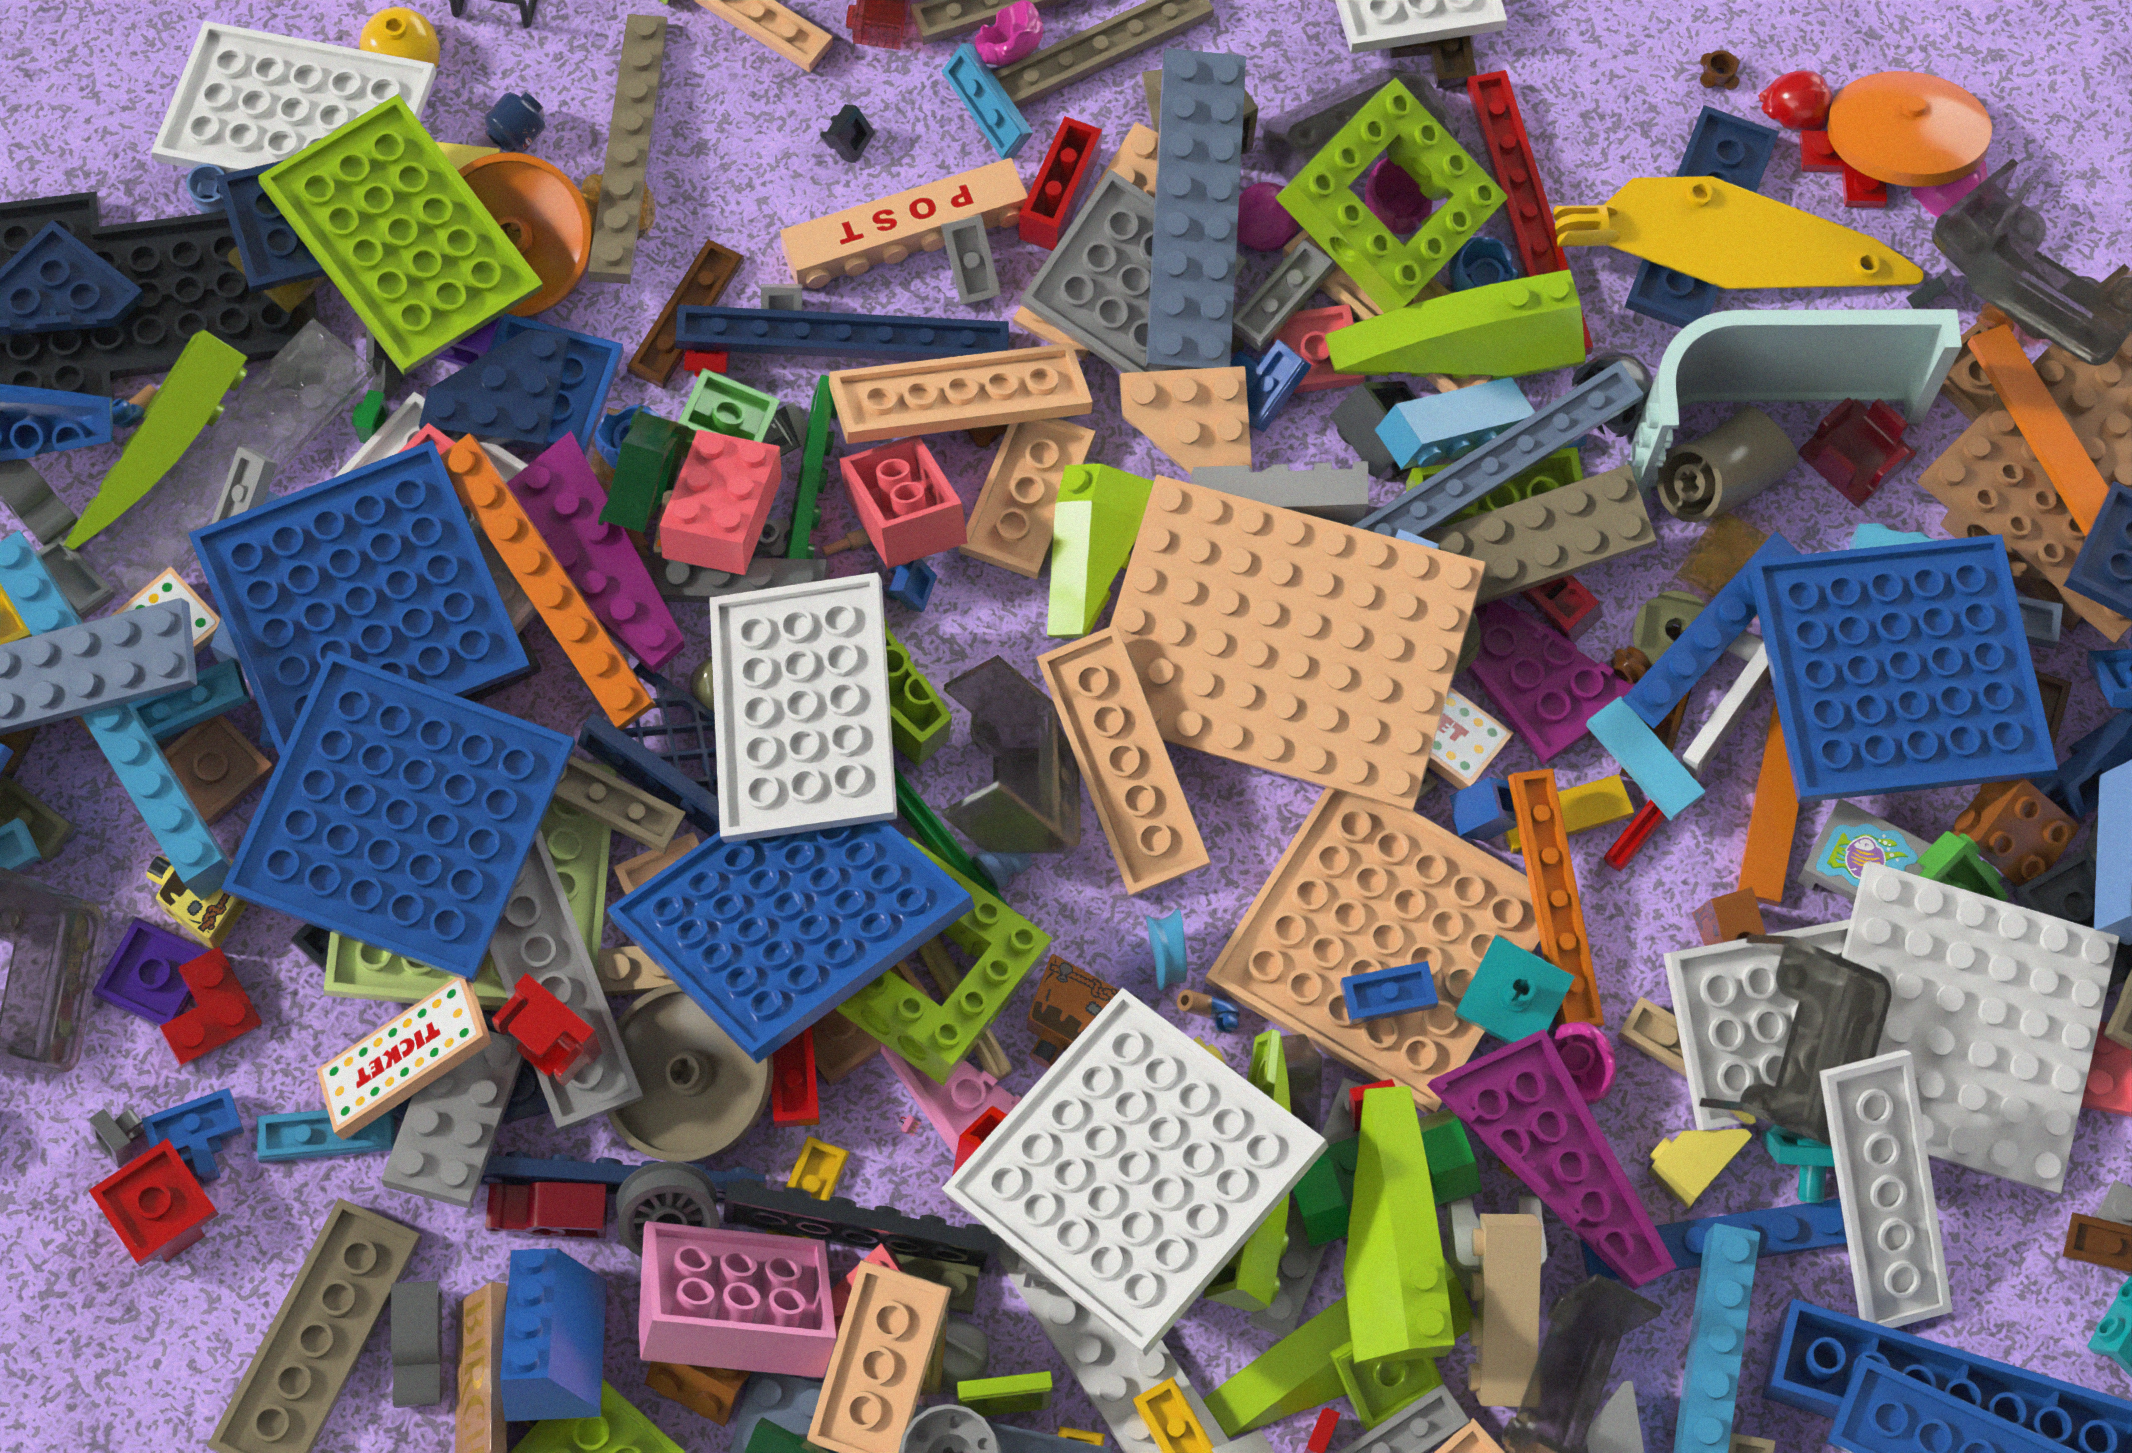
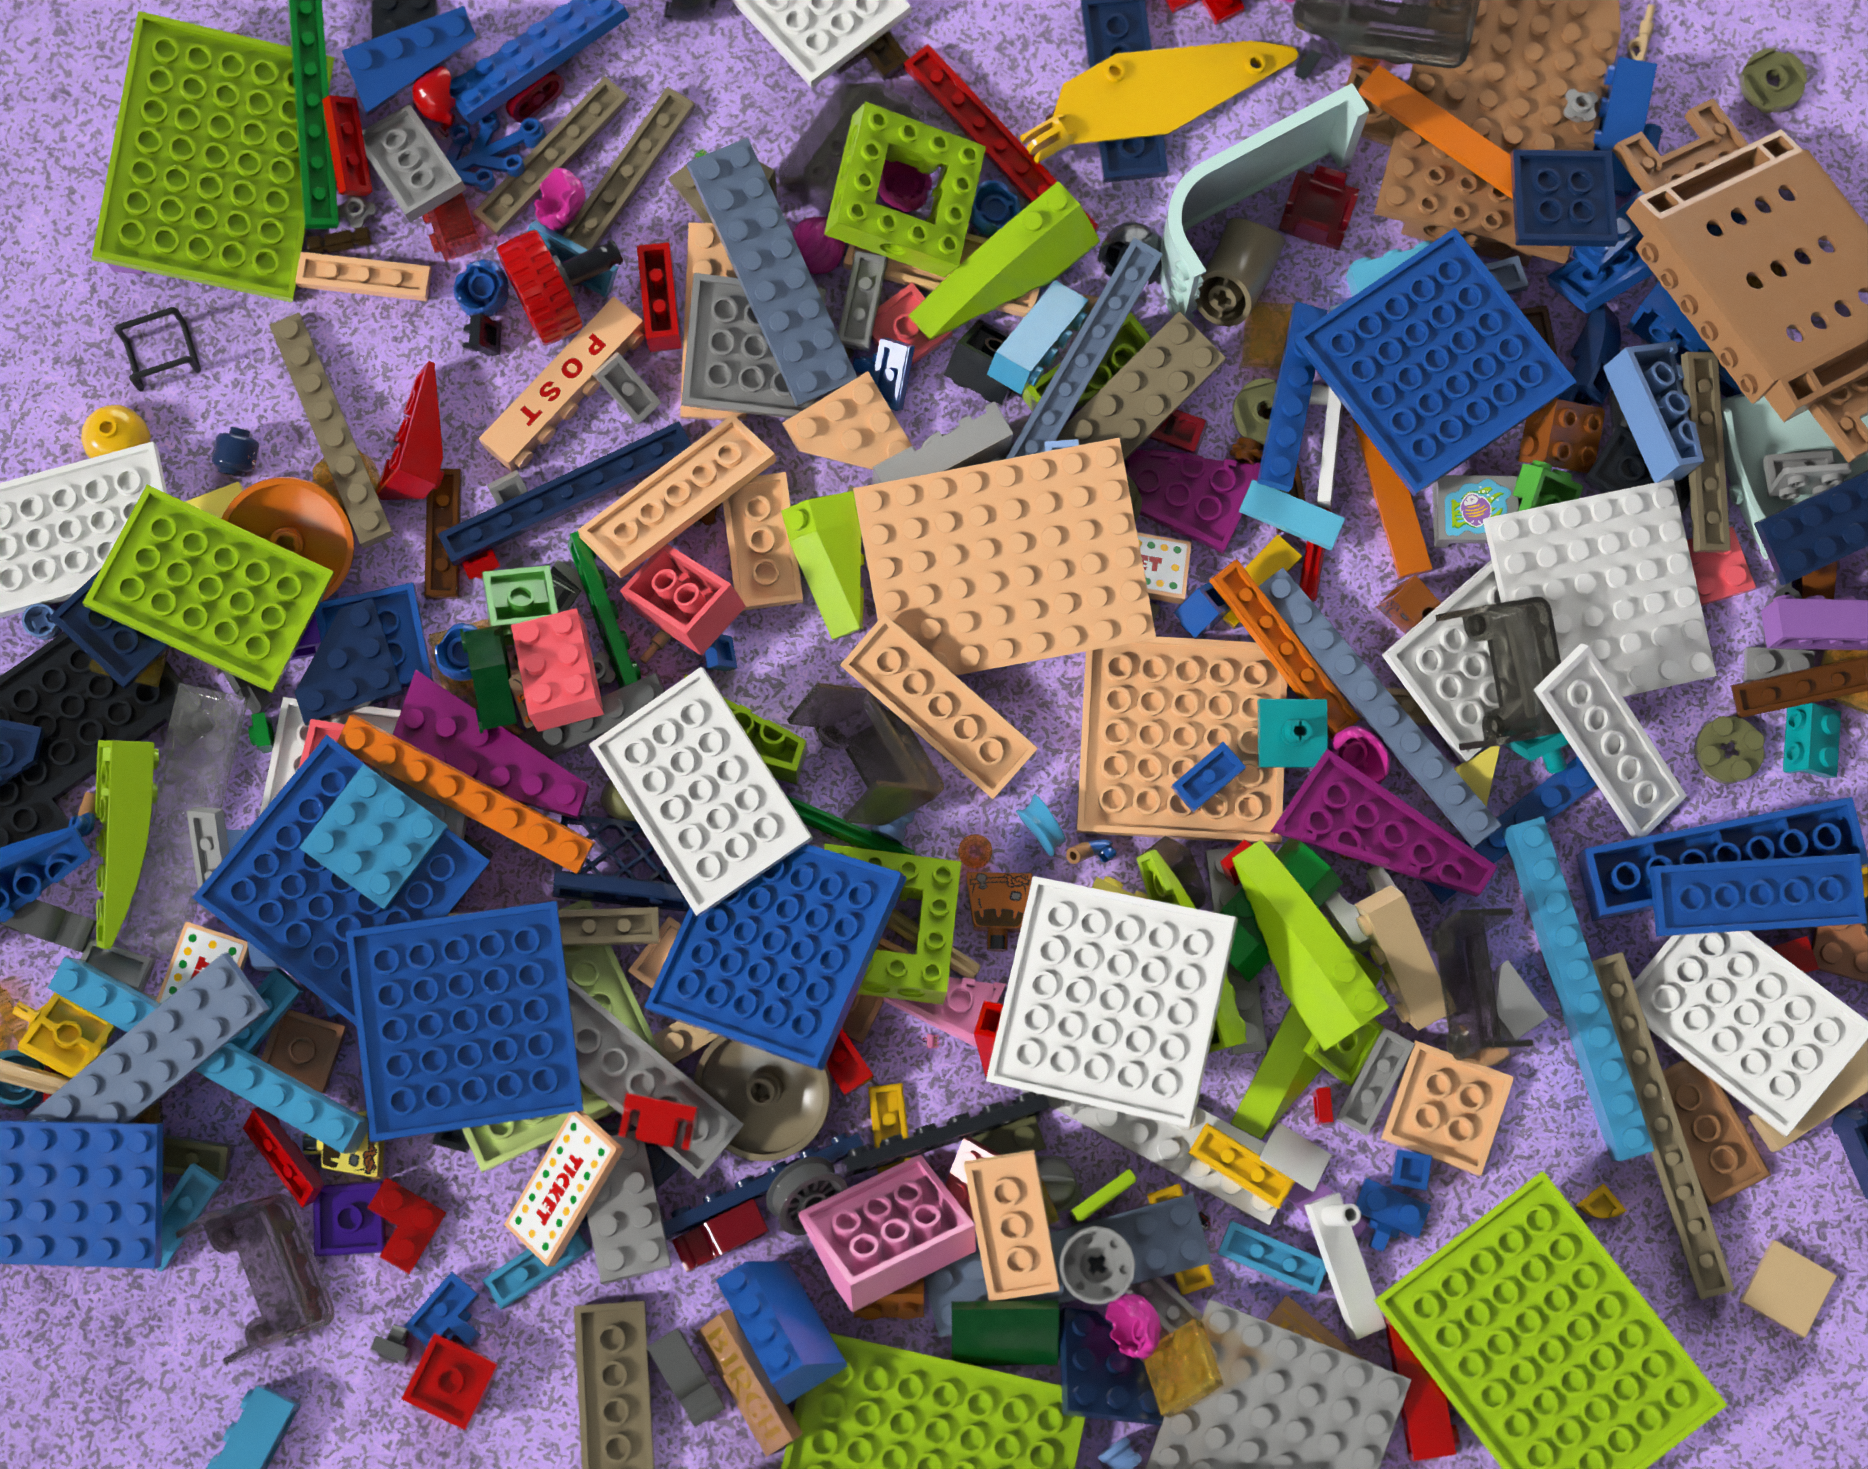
camera: 25 degrees left, 10 degrees up
none -> red plate [242,1106,325,1208]
none -> dark azure plate [299,764,449,910]
none -> red wedge [376,360,444,500]
none -> blue hair [454,259,509,317]
none -> red wheel [496,230,623,346]
none -> clear orange plate [958,834,992,869]
none -> sand blue plate [1258,568,1501,849]
none -> olive plate [1694,716,1765,784]

